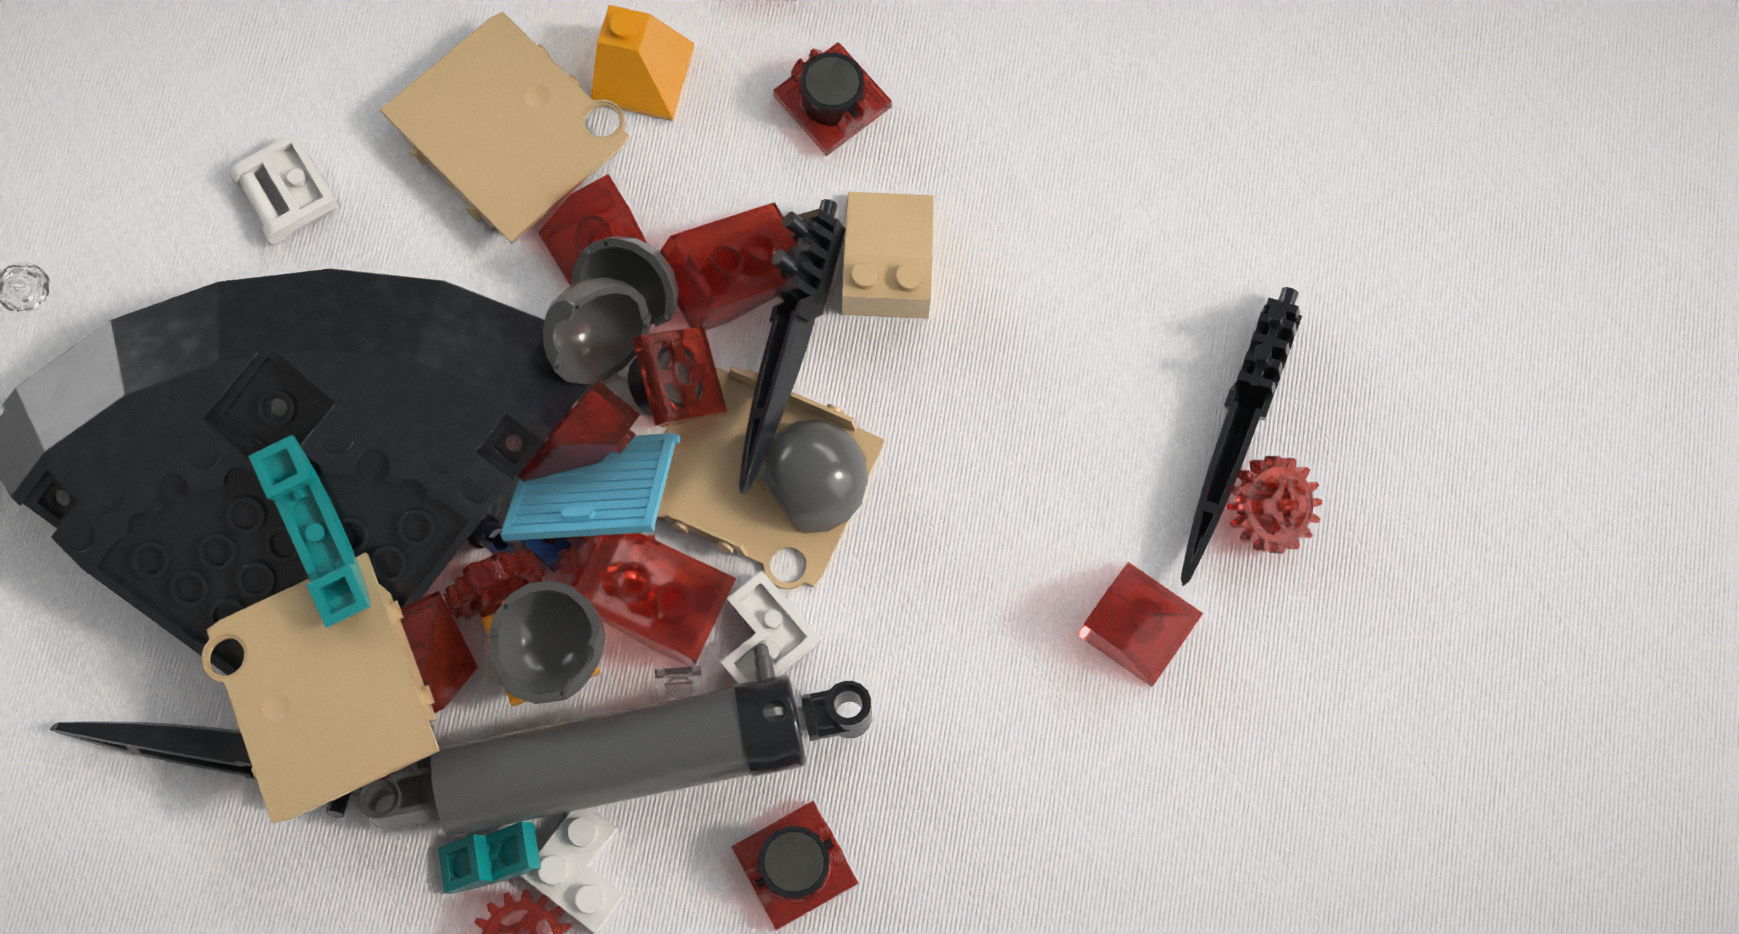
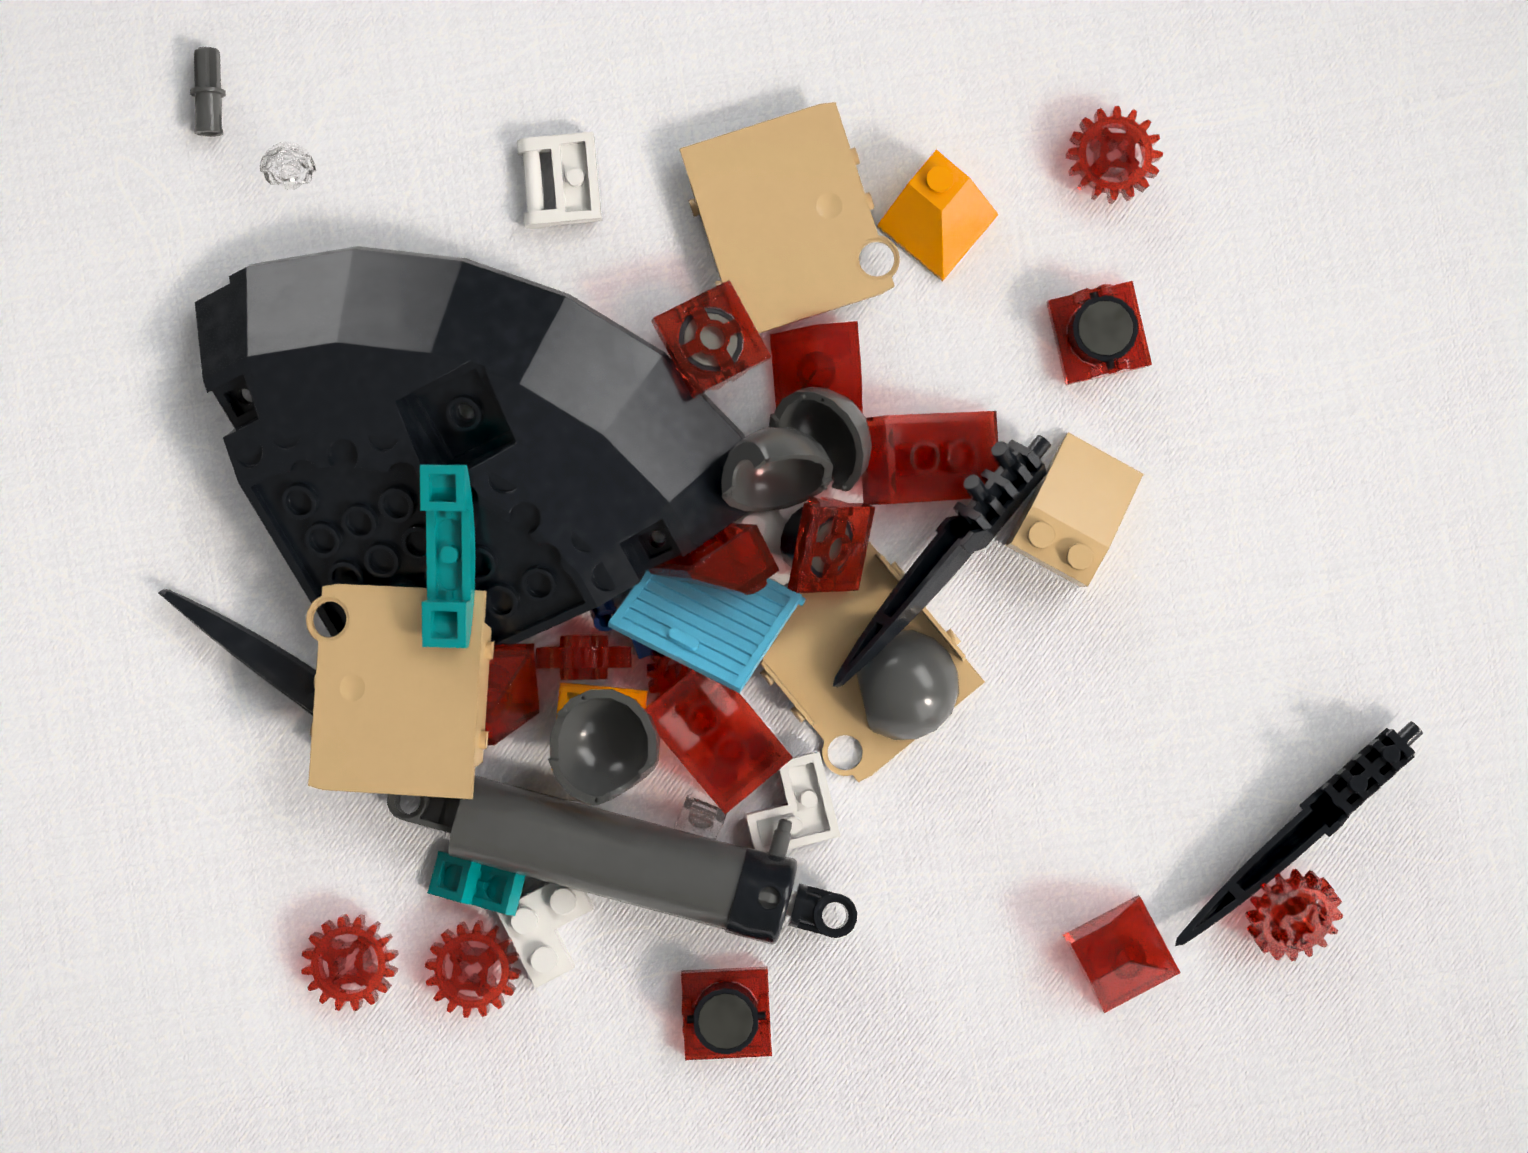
camera: 30 degrees right, 15 degrees up
none -> clear red piece [651,280,772,398]

